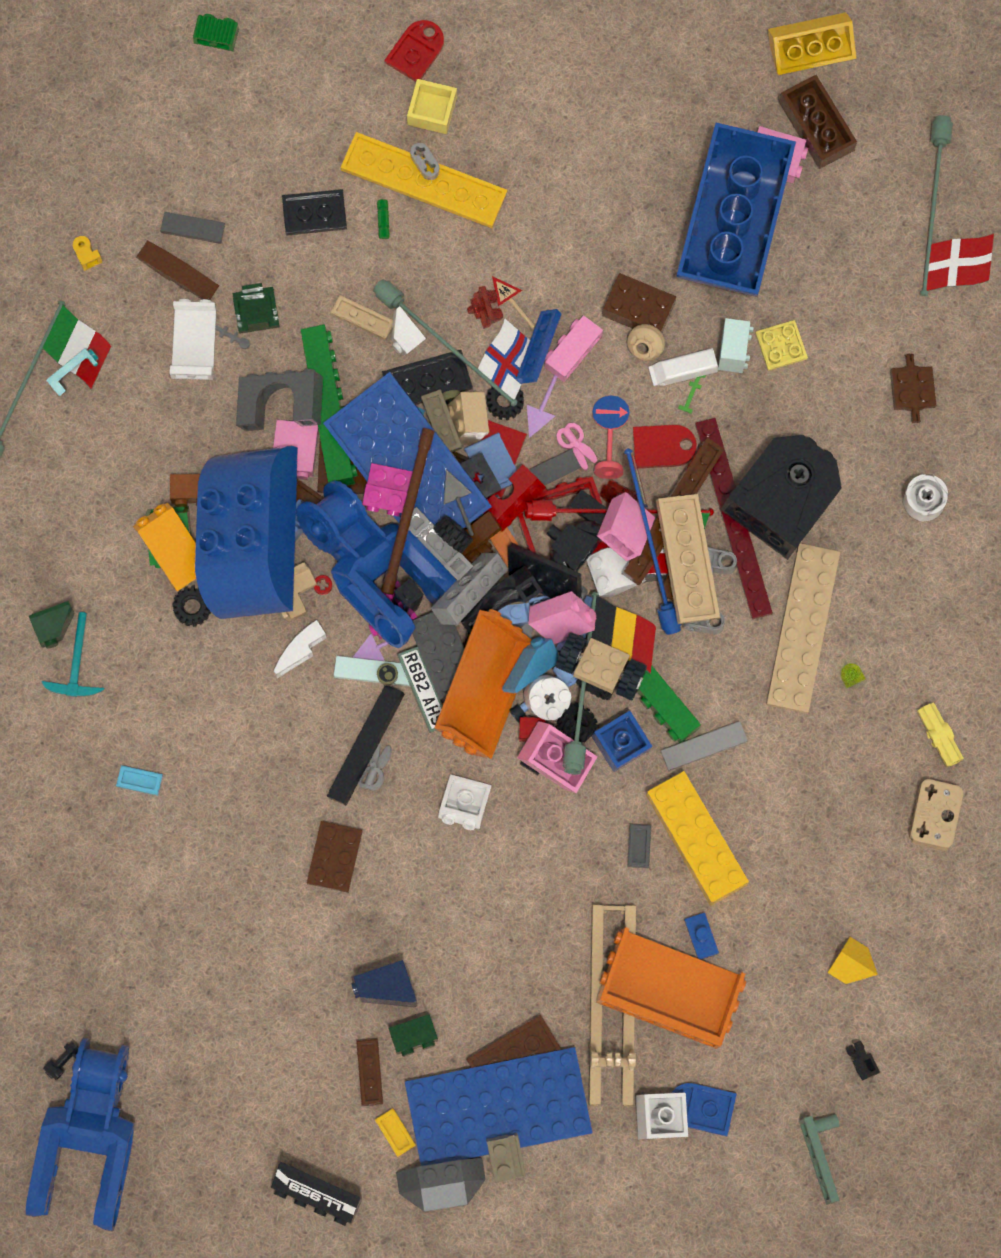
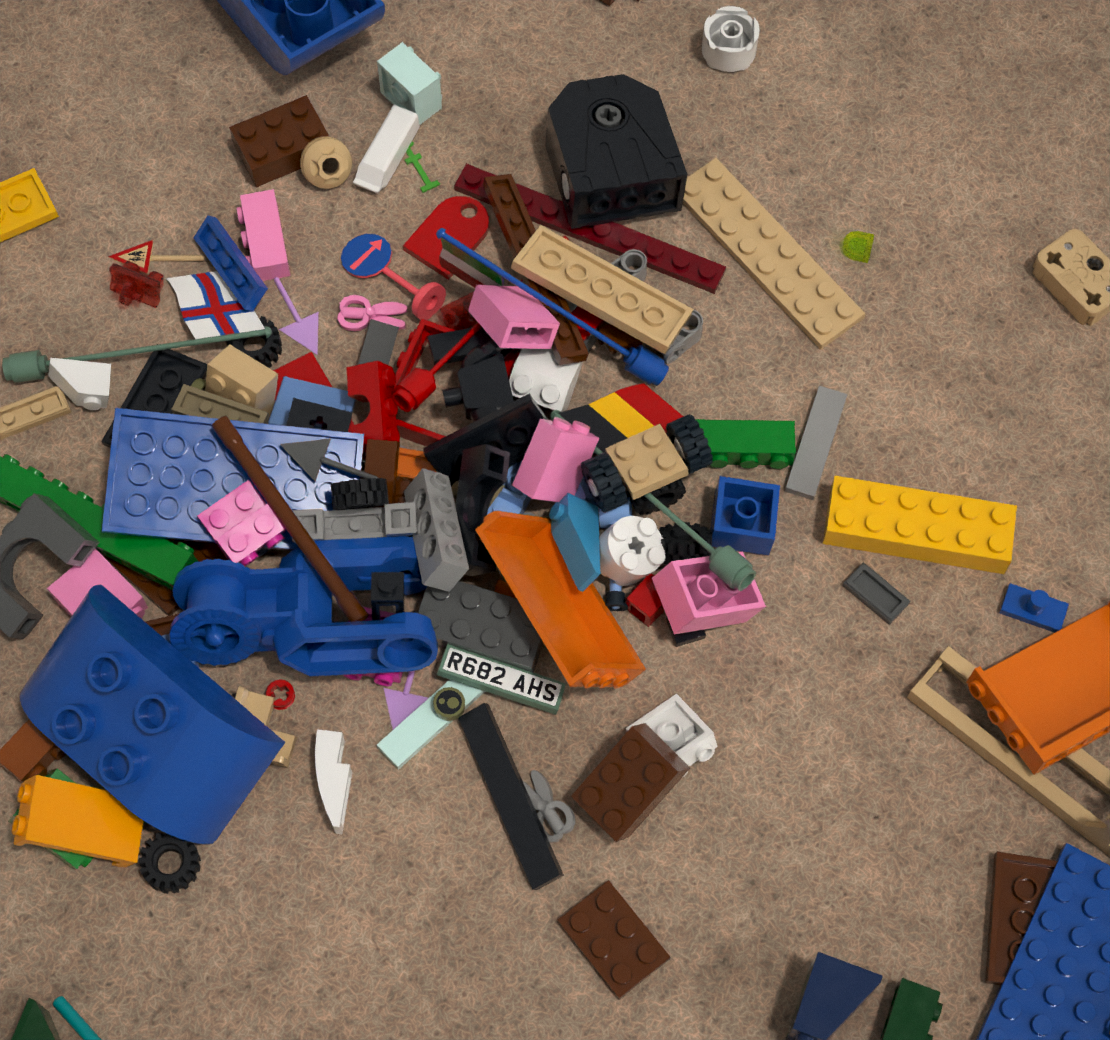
camera: 50 degrees left, 10 degrees down
light yellow tile [755,320,808,371] -> none
light yellow piece [917,703,964,767] -> none
none -> reddish brown brick [571,723,690,842]

